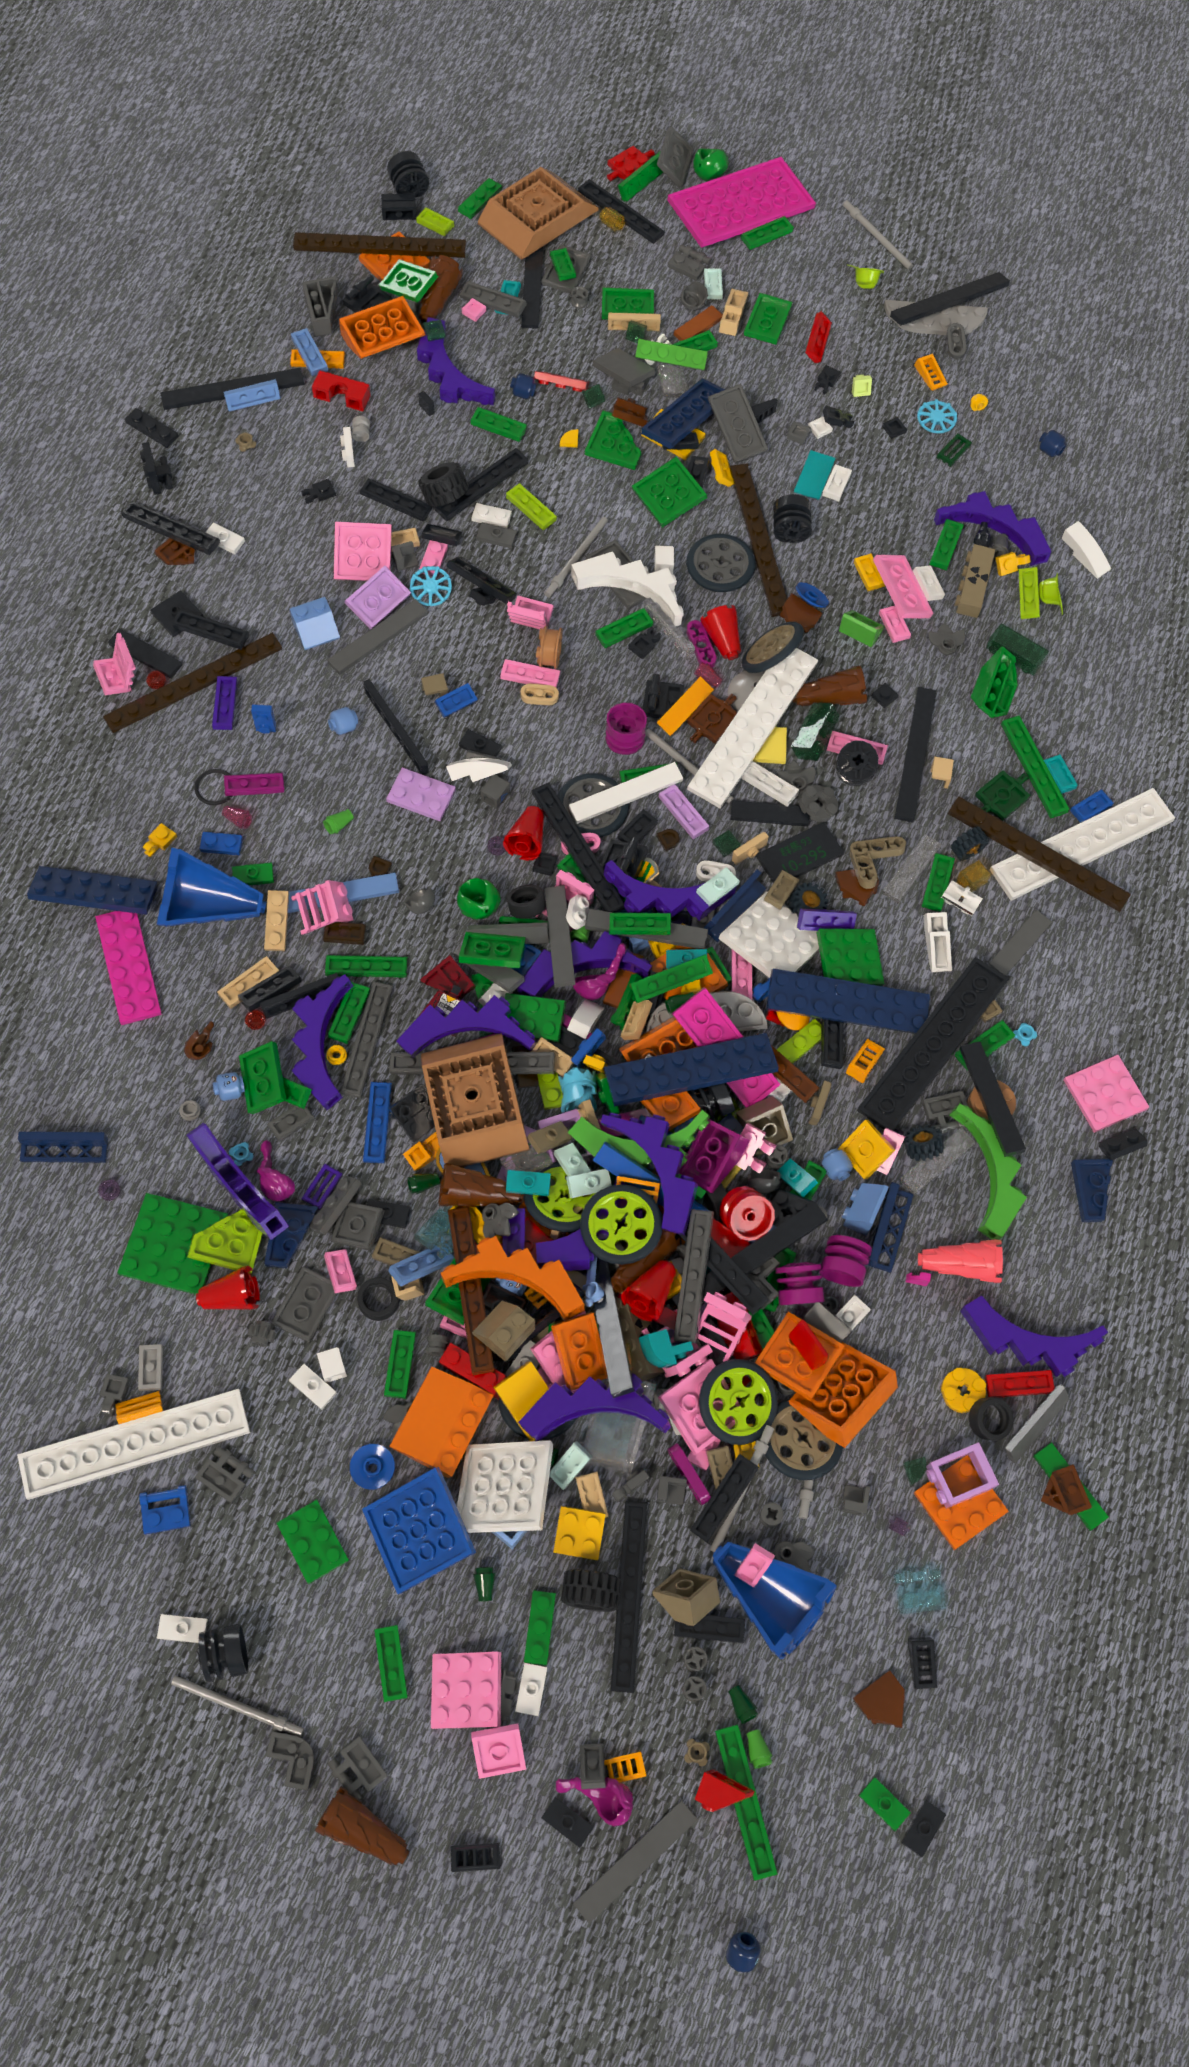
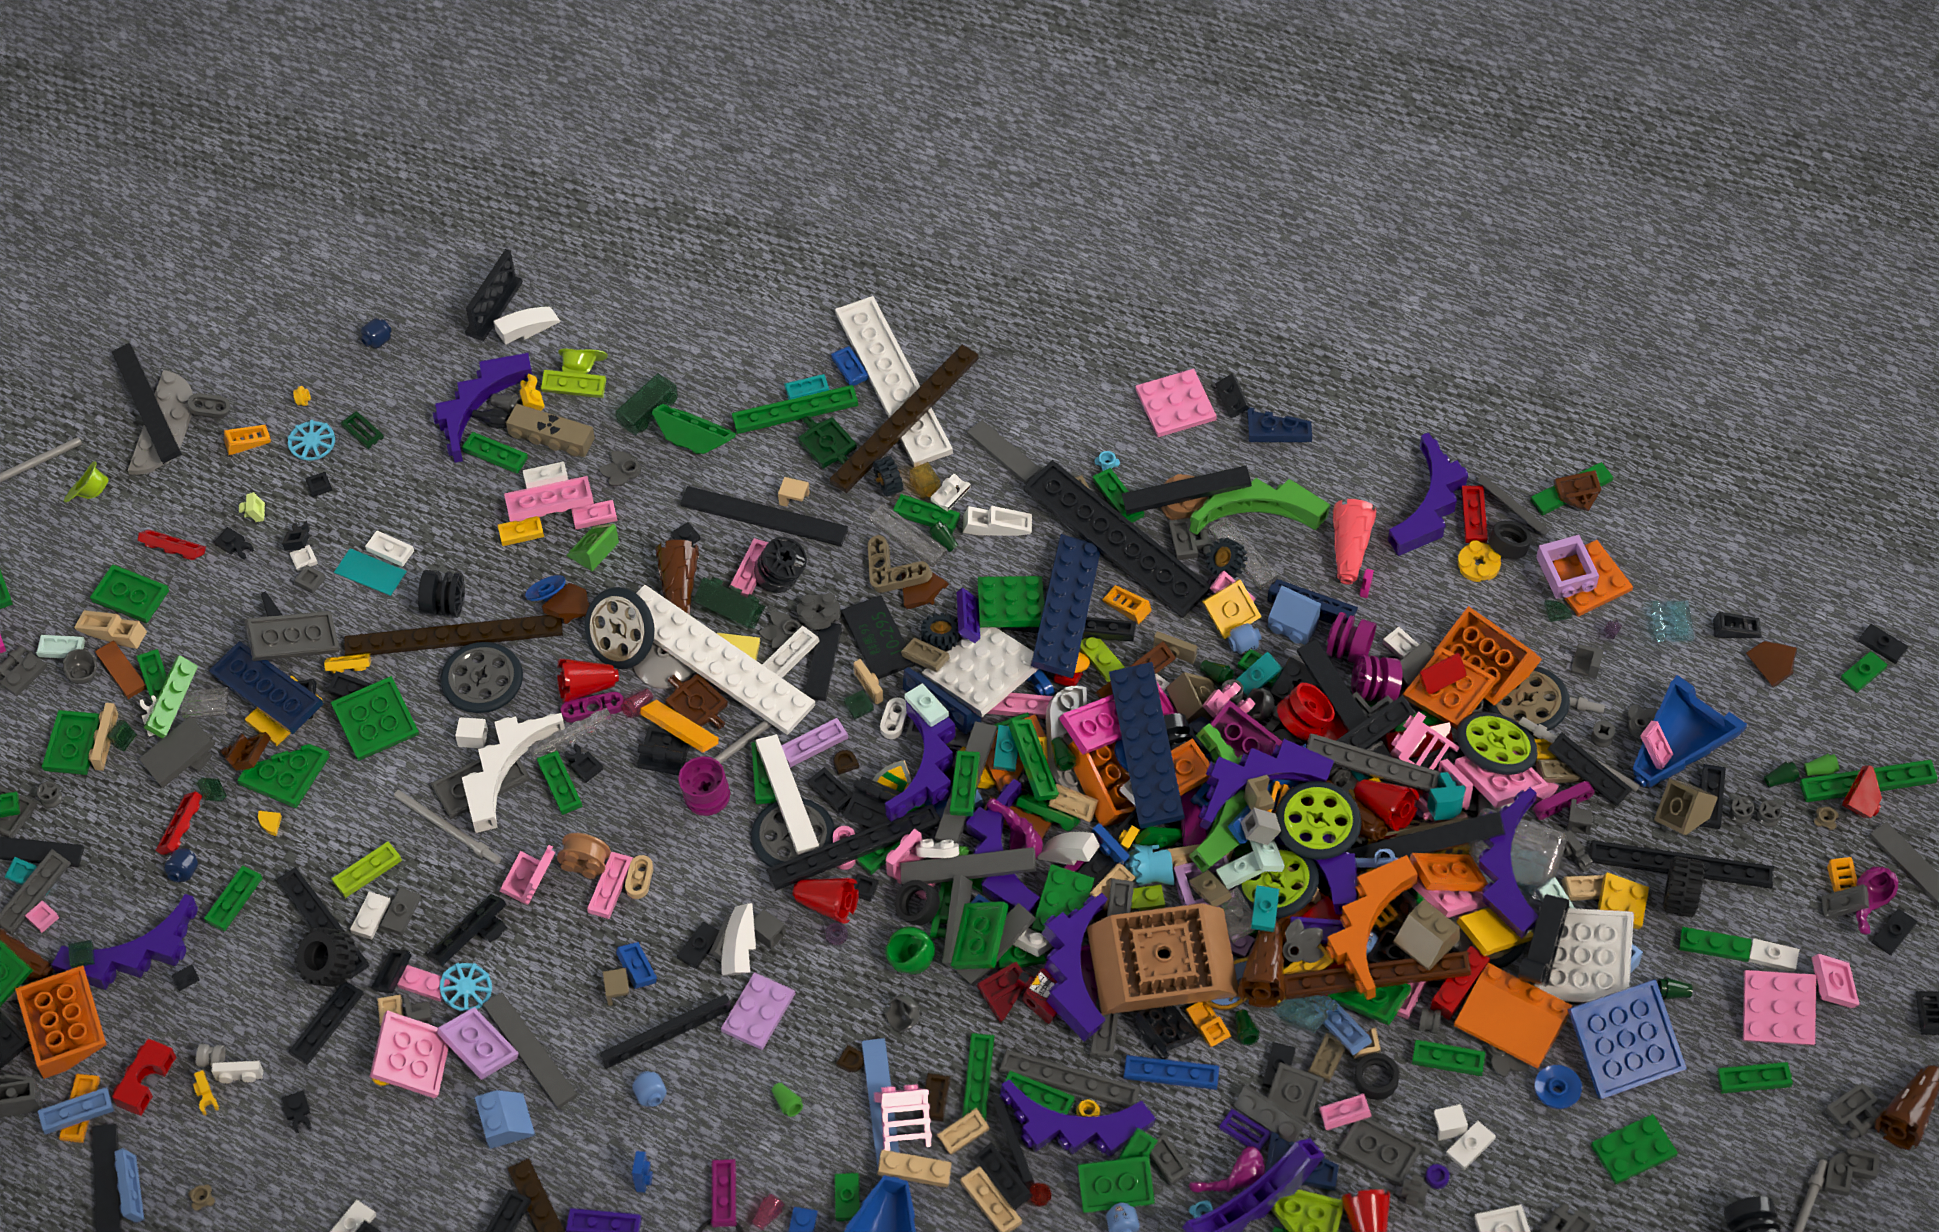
camera: 80 degrees left, 10 degrees down
none -> yellow plate [193,1070,219,1115]
none -> black fence [465,249,523,342]
none -> dark green cone [928,520,958,552]
none -> tan plate [937,1108,990,1155]
none -> dark green cone [1200,660,1234,686]
none -> light grey brick [1241,808,1281,845]
none -> dark tan panel [1243,775,1275,811]
none -> dark purple tile [1425,1164,1450,1189]
none -> black beam [1519,894,1570,987]

